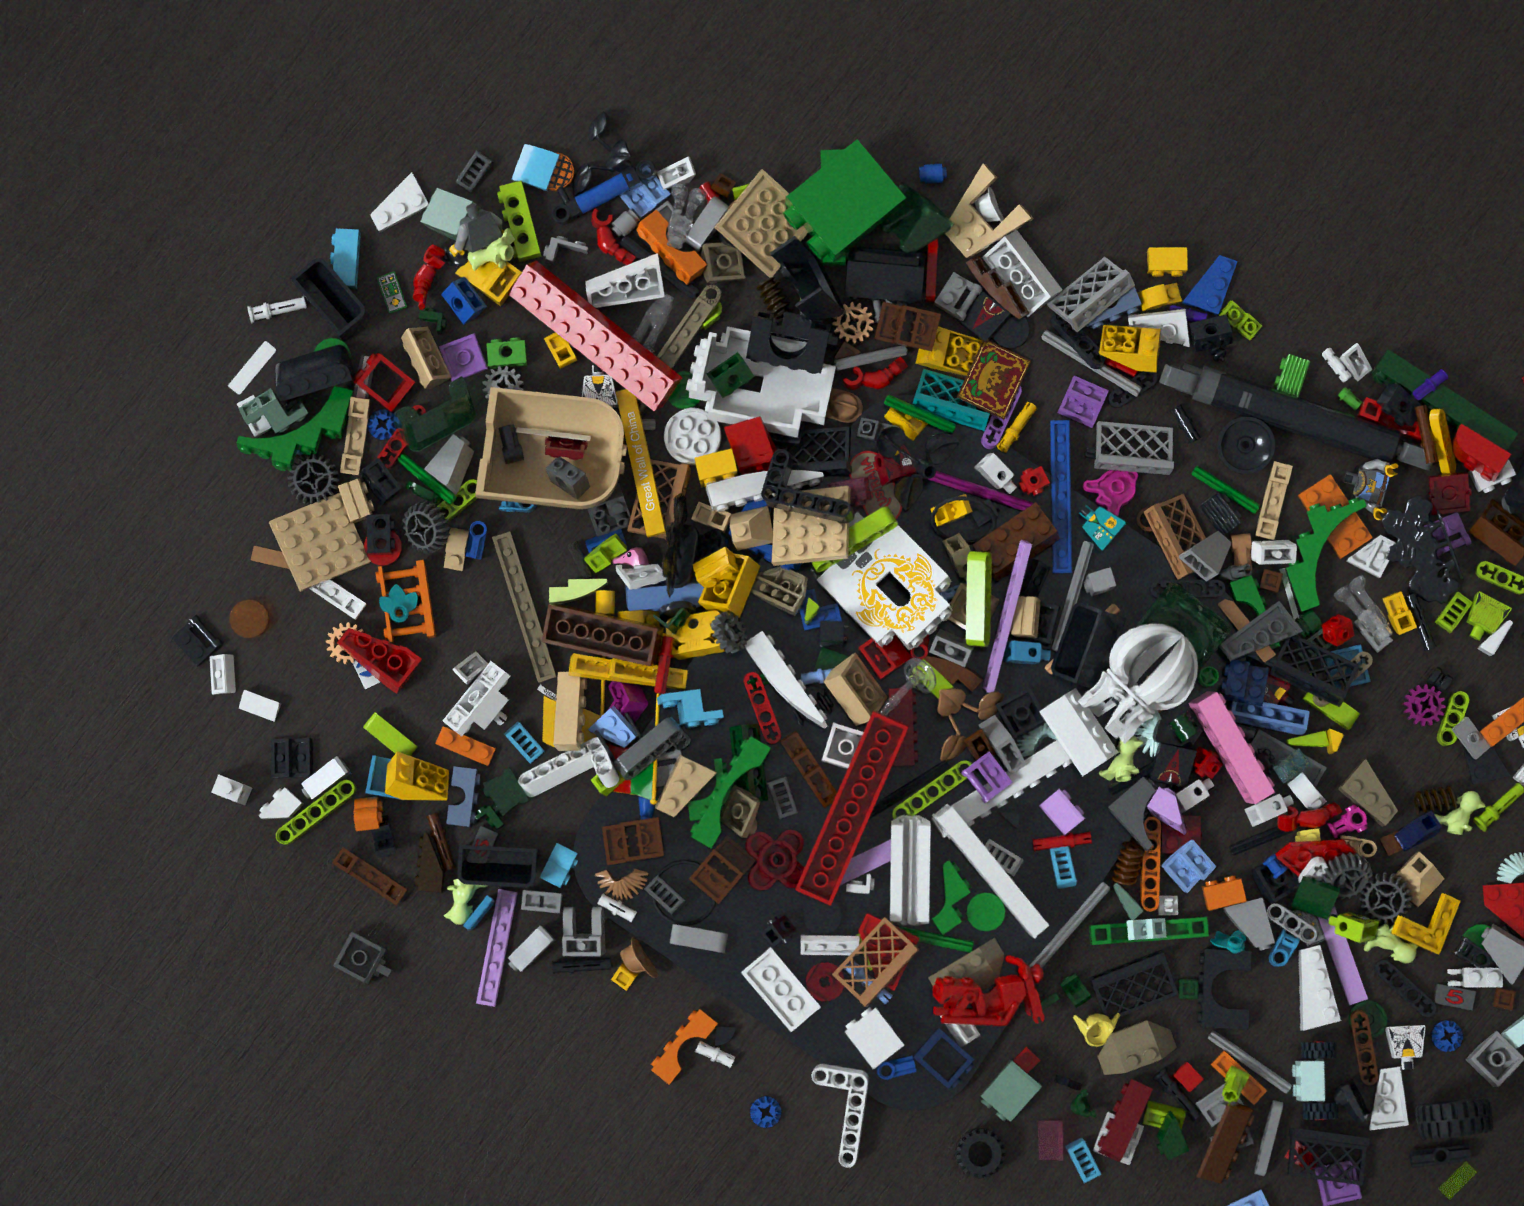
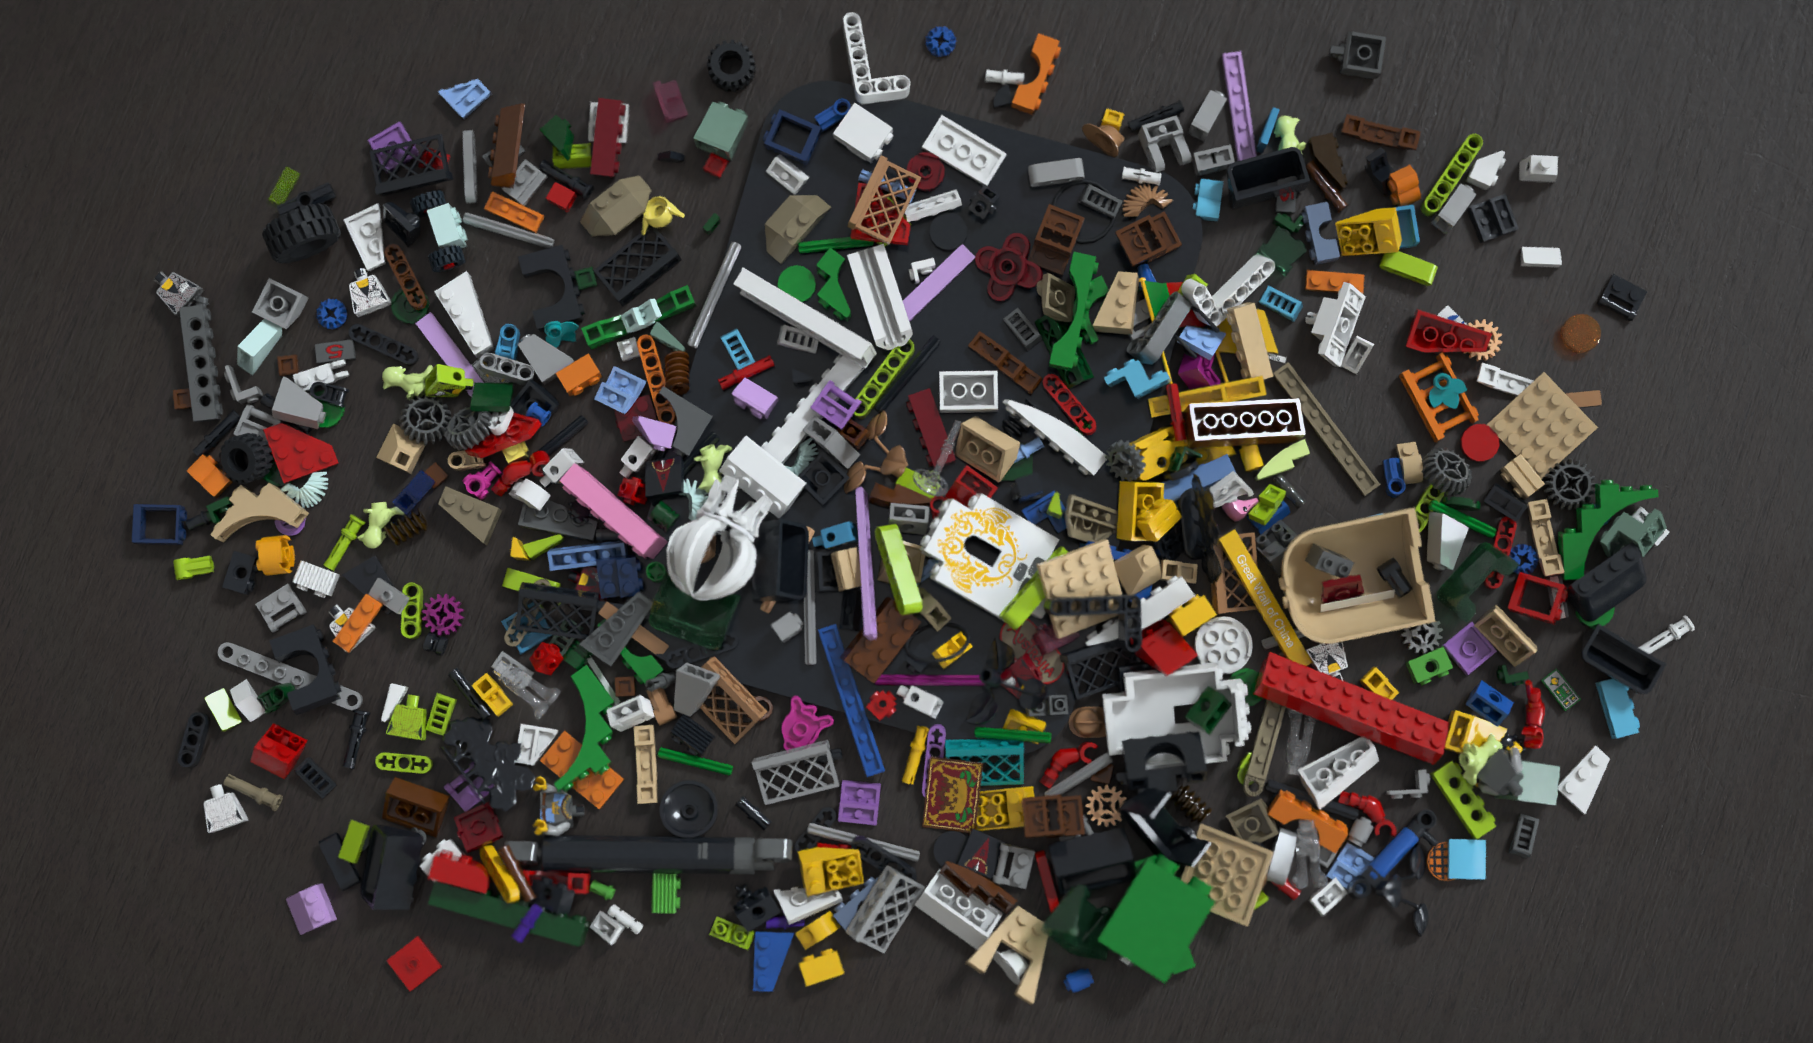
camera: 160 degrees right, 0 degrees up
white slope [210,654,236,694] -> none
white sticker [228,341,276,394] -> none
black brick [367,514,396,555] -> none
reddish brown plate [711,173,736,197] -> none
red brick [795,710,909,906] -> none
red piece [932,955,1045,1026] -> none
dark green bracket [1060,974,1092,1008] -> none
medium azure slope [1065,1138,1101,1183] -> none
dark green piece [1070,1089,1097,1118] -> none
teal torso [1079,505,1128,551] -> none
lime piece [1222,1065,1250,1103] -> none
clear light blue slope [1273,748,1309,784] -> none
yellow plate [1391,893,1460,955] -> none

